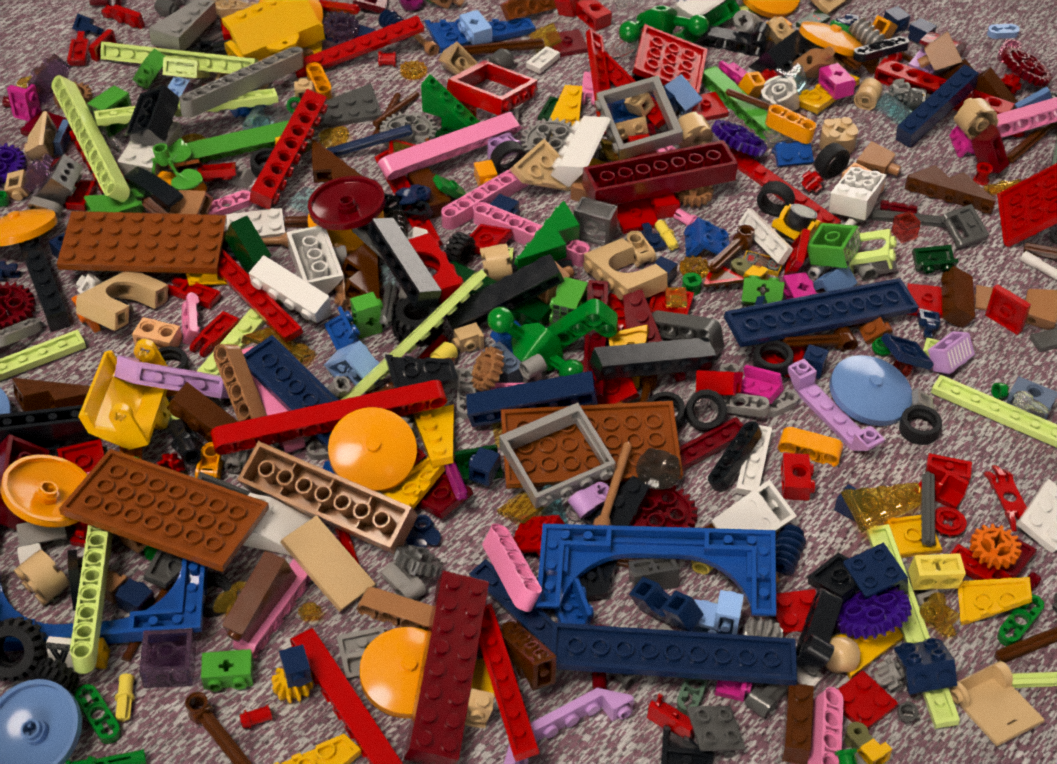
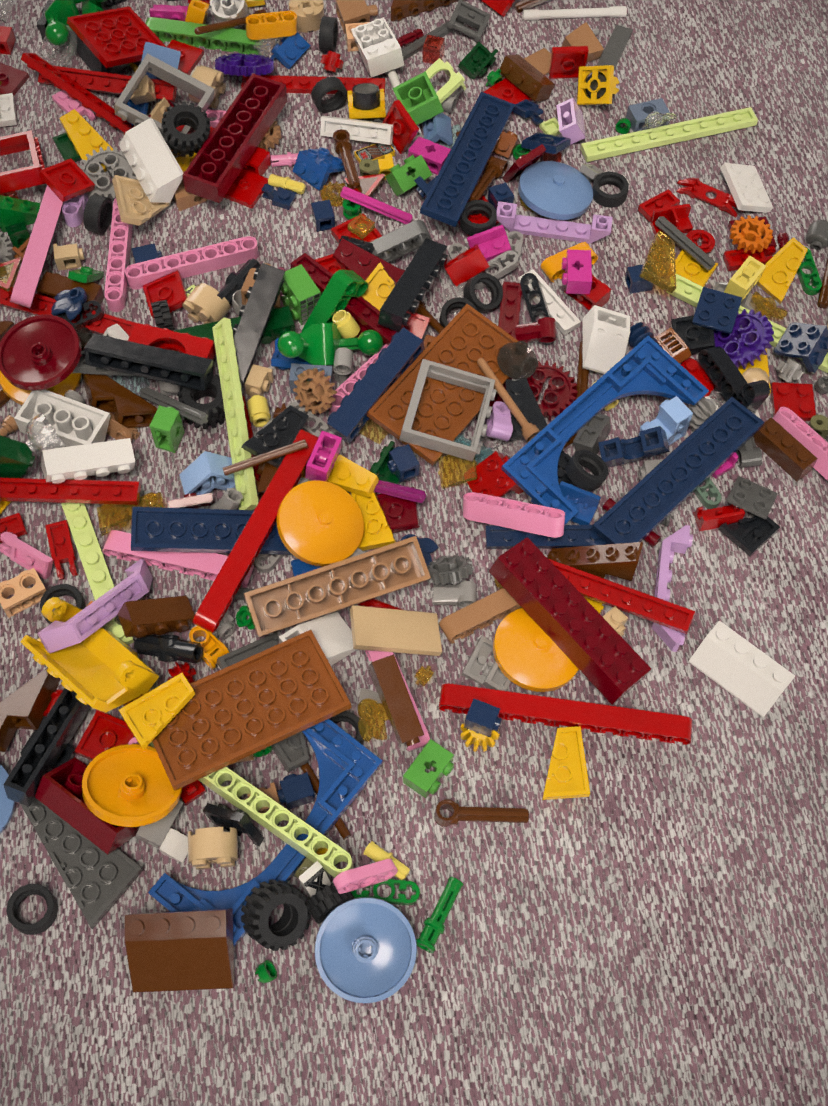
camera: 50 degrees left, 15 degrees up
clear purple brick [139,628,197,688] -> none
medium nougat beam [213,344,267,422] -> none
red pin [239,705,272,729] -> none
blue bracket [324,306,361,350] -> none
light orange brick [474,160,497,187] -> none
green slope [514,201,580,270] -> none
piece [574,196,618,246] -> none
tan arch [583,238,668,301] -> none
tan piece [626,231,656,267] -> none
none -> clear cylinder [25,413,66,455]
none -> red plate [39,159,95,202]
none -> tan brick [53,243,85,271]
none -> yellow wing [119,673,195,750]
none -> black tyre [161,102,210,157]
none -> plate [168,493,214,508]
none -> reddish brown bar [222,439,308,476]
none -> dark pink brick [305,431,342,482]
none -> light yellow brick [332,310,360,338]
none -> bright pink beam [333,859,398,894]
none -> black axle [339,235,375,254]
none -> dark pink axle [340,186,413,224]
none -> green plate [485,69,503,87]
none -> dark red plate [502,144,546,183]
none -> dark red piece [515,317,556,343]
none -> dark pink brick [562,249,592,294]
none -> black tyre [566,450,609,491]
none -> yellow piece [577,65,619,105]
none -> dark orange slope [654,328,692,363]

